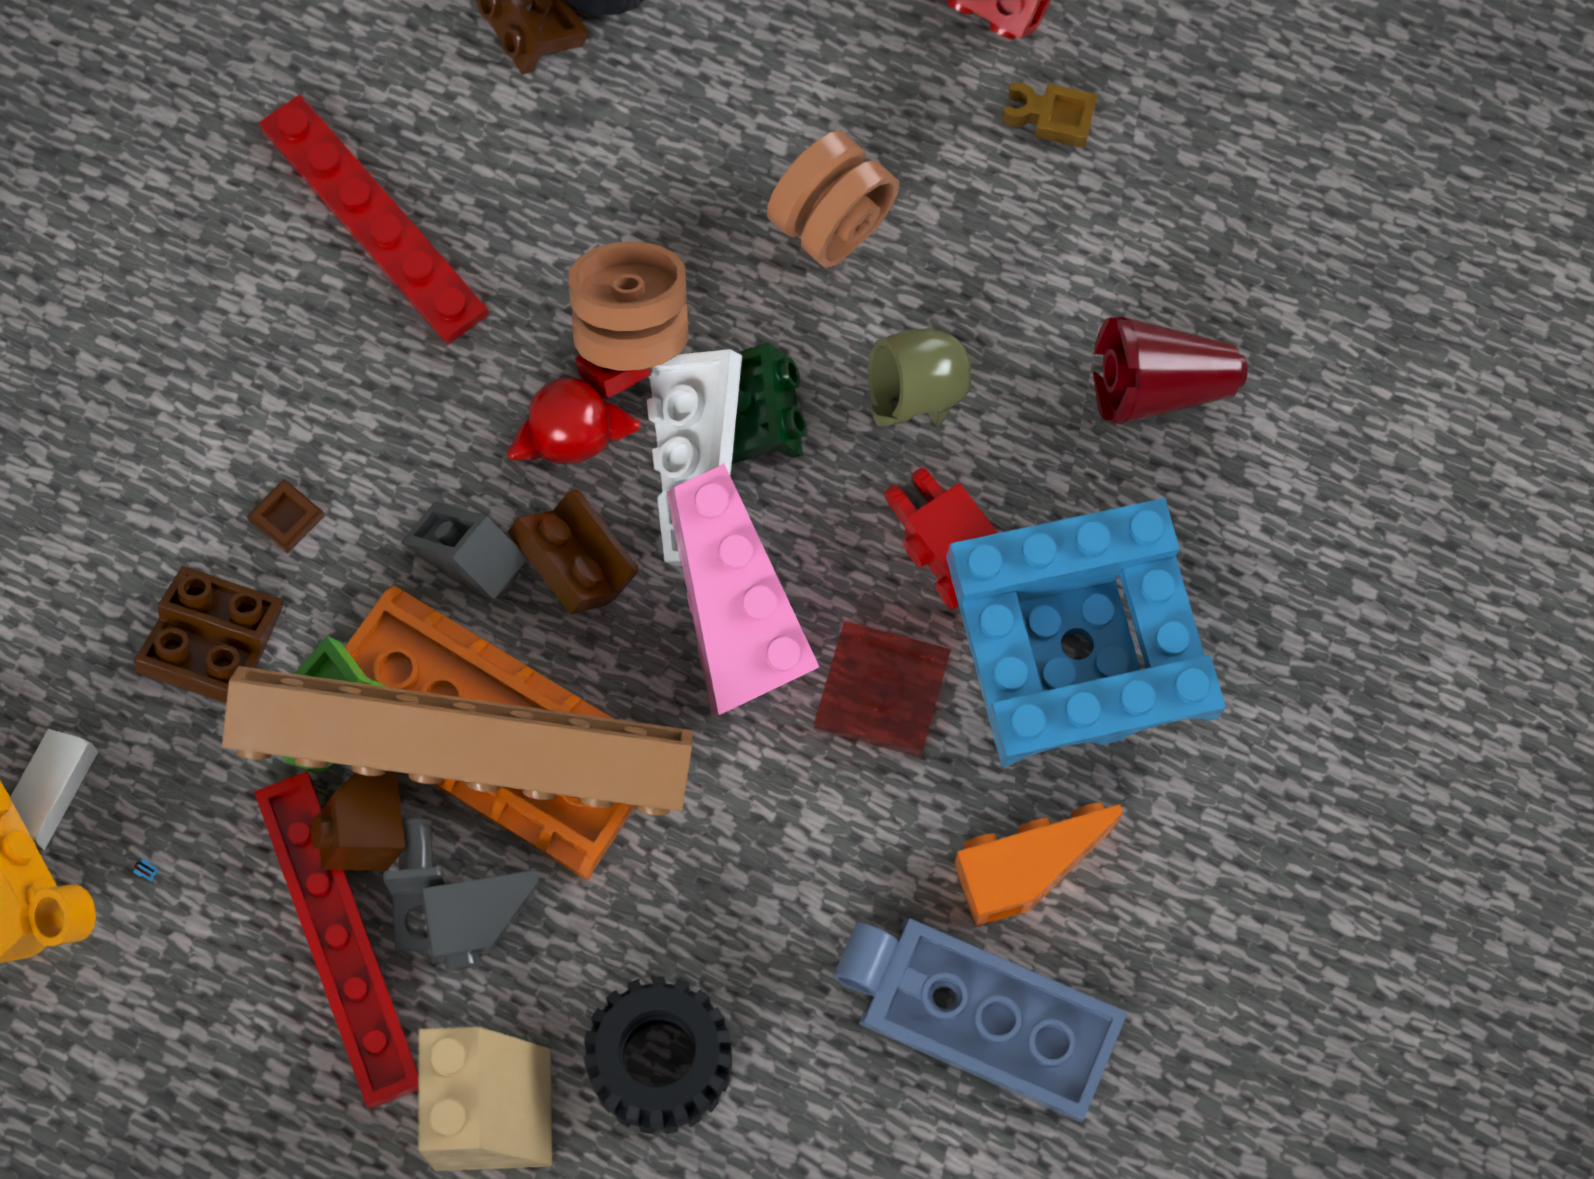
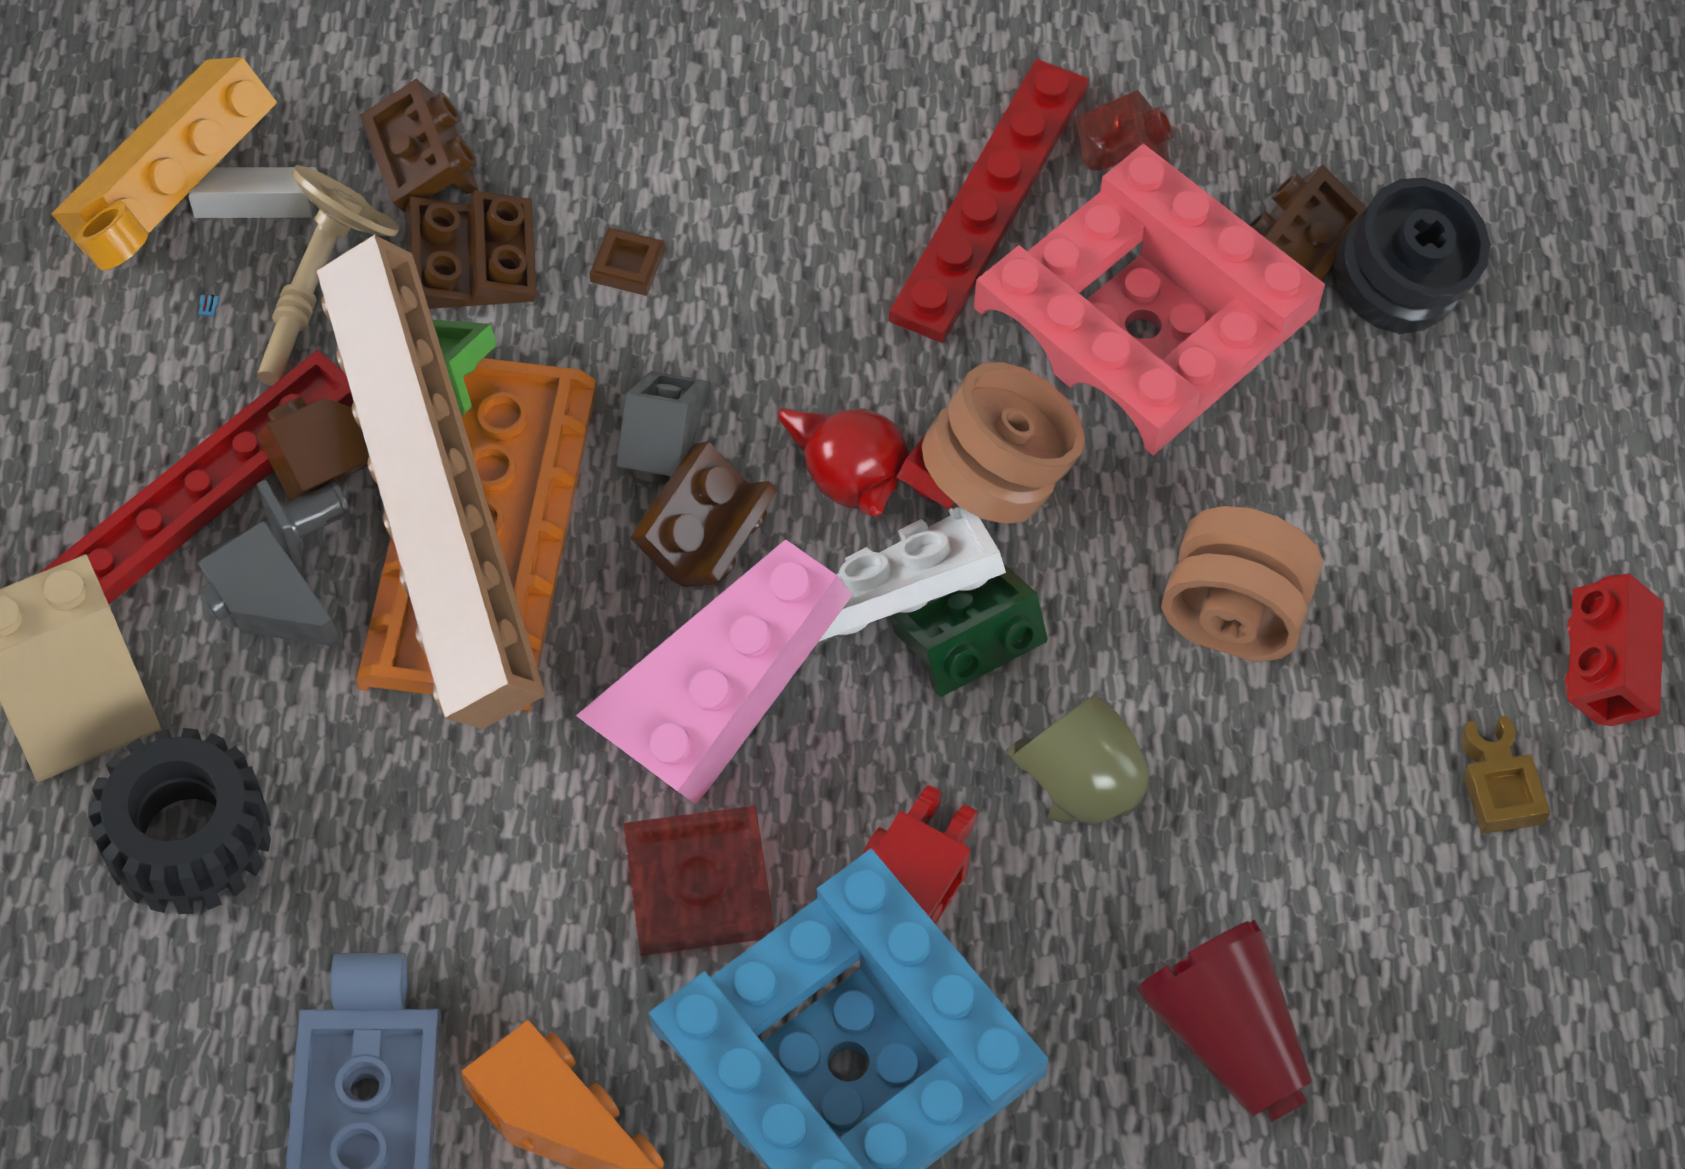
camera: 65 degrees right, 10 degrees down
none -> tan dish [257,165,400,386]
none -> reddish brown bracket [360,78,479,212]
none -> coral piece [974,143,1325,456]
none -> clear red bracket [1076,90,1173,170]

